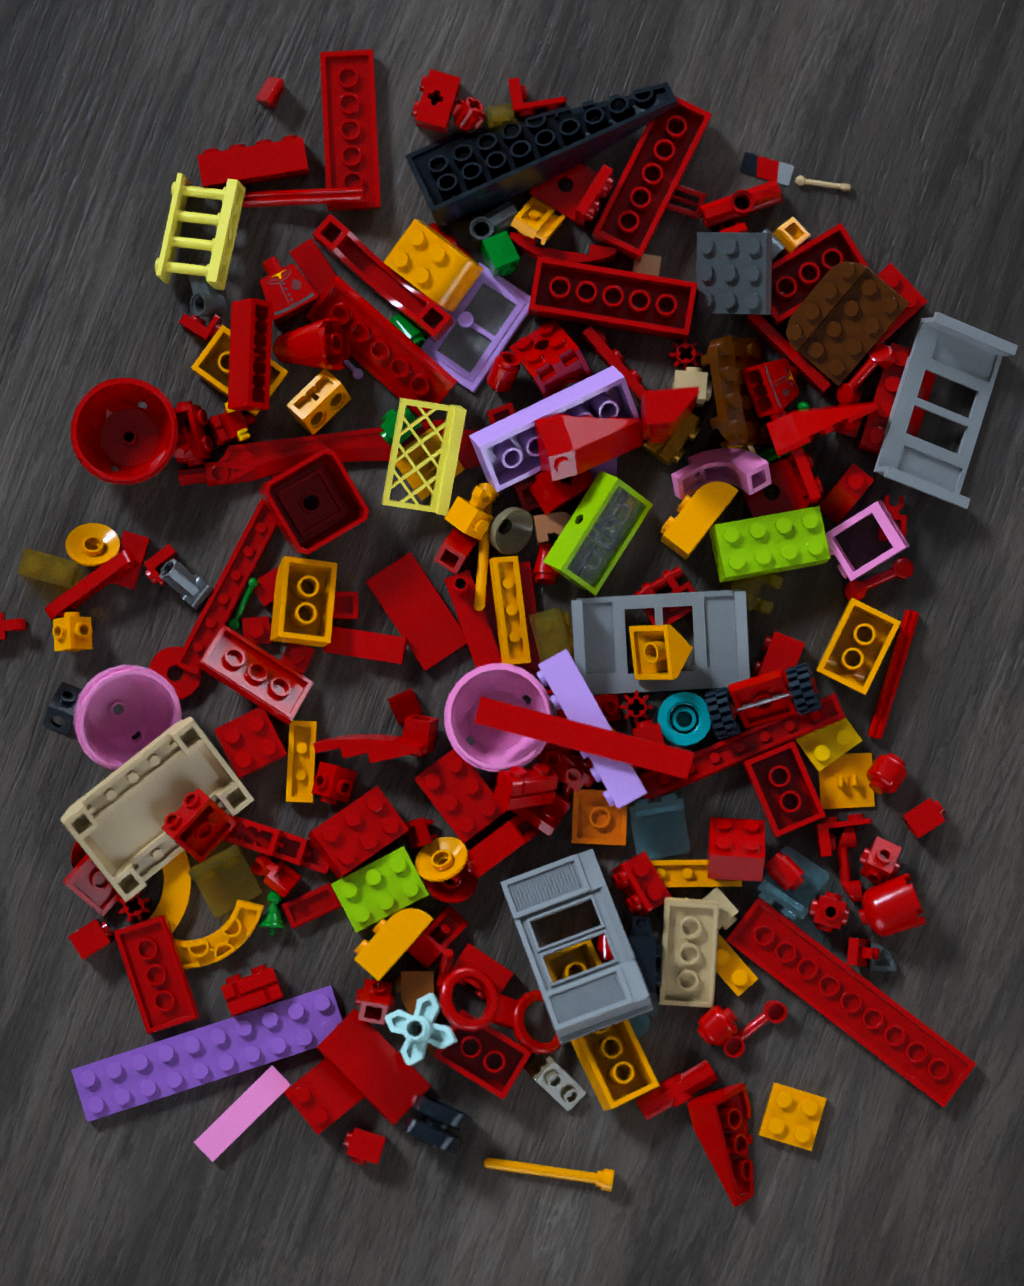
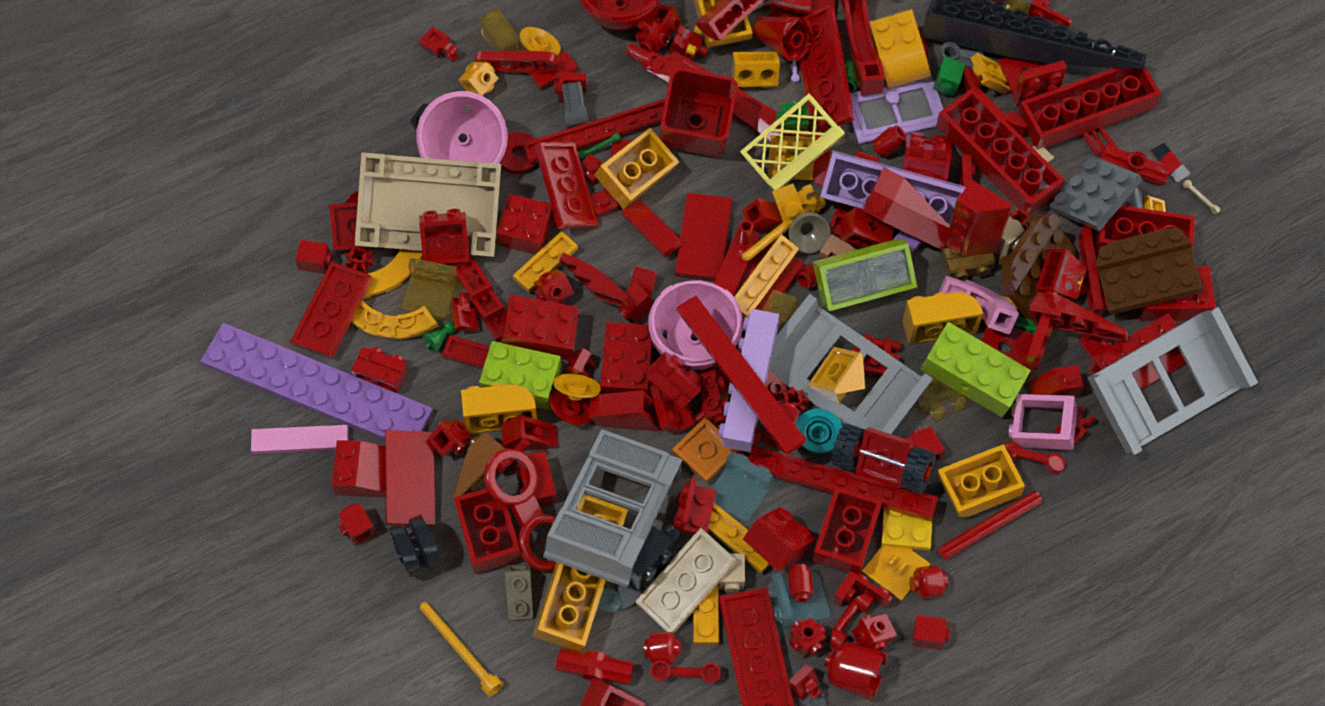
camera: 40 degrees right, 20 degrees down
red plate [333,591,359,620] -> none
light aqua plant [385,993,457,1065] -> none
red bar [837,344,896,405] -> none

